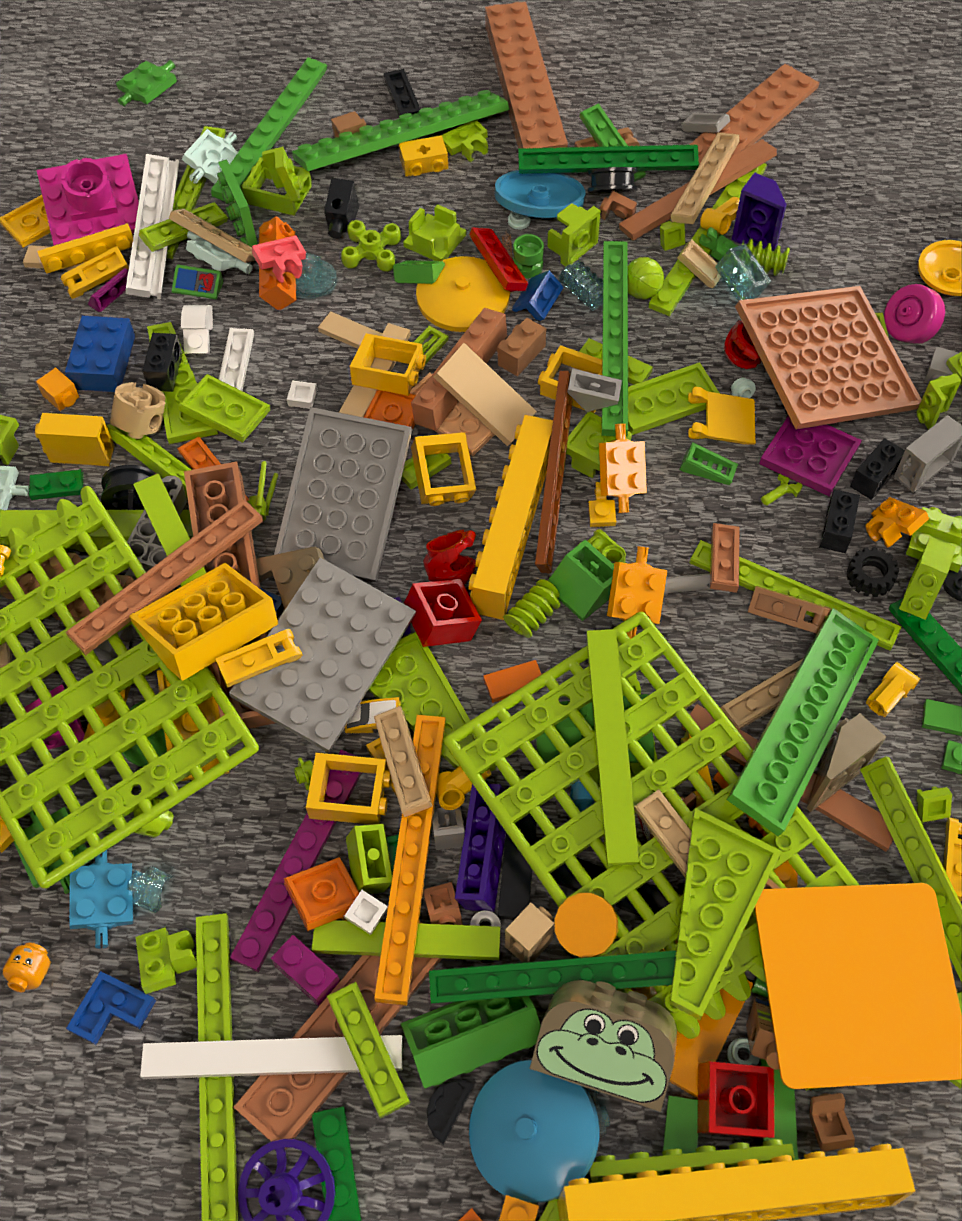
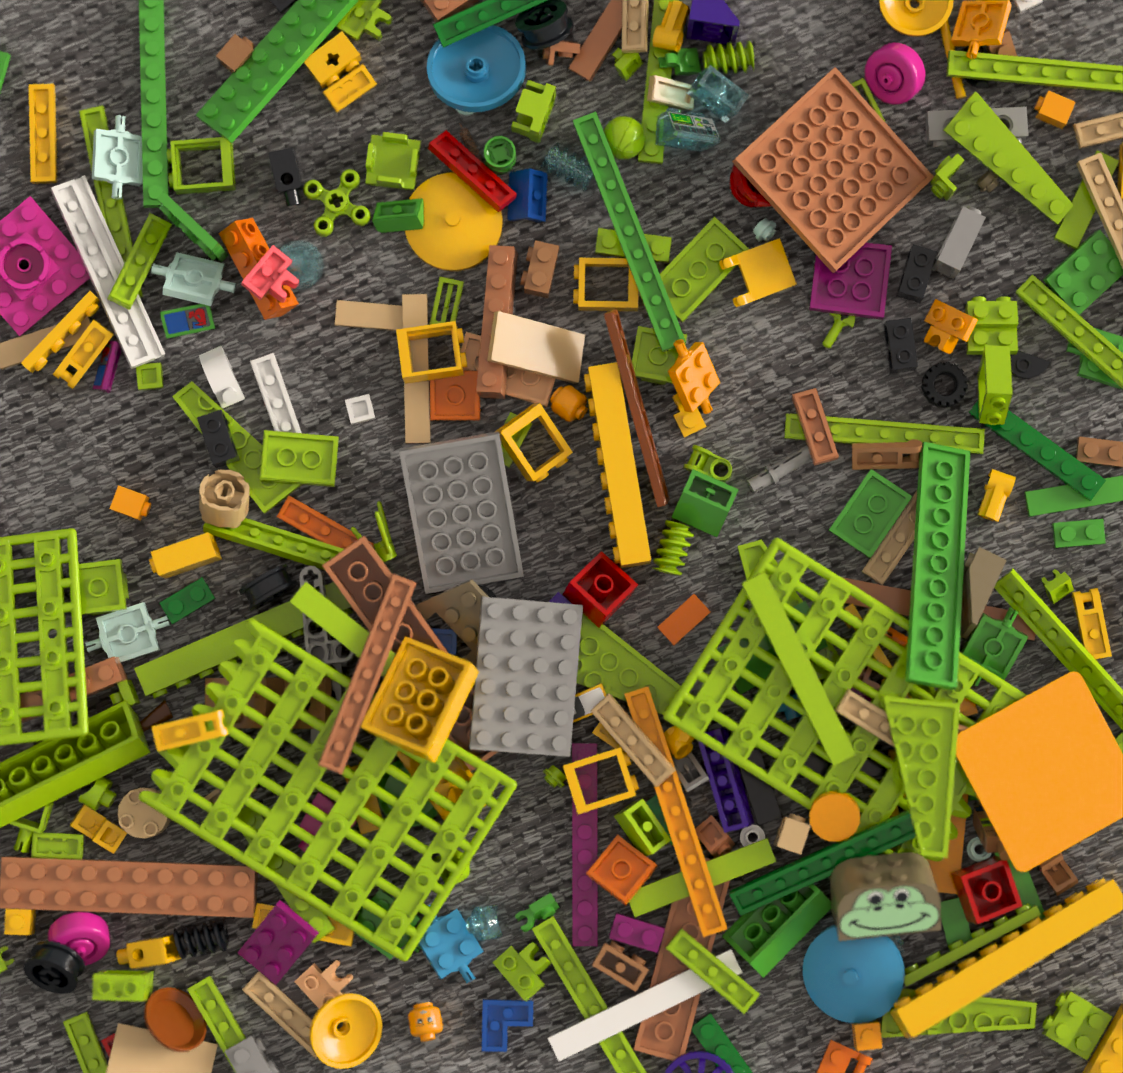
camera: 25 degrees left, 25 degrees up
blue brick [65,316,135,392] -> none
tan tile [169,209,256,263] -> none
yellow plate [215,629,303,688] -> none
lime bracket [262,147,302,202] -> none
white plate [344,890,388,935] -> none
red helmet [423,529,476,585] -> none
black plate [427,1080,475,1146] -> none
light grey slope [567,369,622,412] -> none
light orange plate [607,546,667,639] -> none
bright green slope [679,442,738,485] -> none
none -> yellow plate [29,84,57,184]
none -> lime tile [136,363,164,390]
none -> yellow plate [322,64,377,113]
none -> bright green plate [515,893,560,932]
none -> light orange head [550,385,588,422]
none -> medium nougat brick [592,941,649,992]
none -> clear light blue slope [655,108,720,152]
none -> bright green plate [829,469,913,559]
none -> bright green plate [961,607,1028,686]

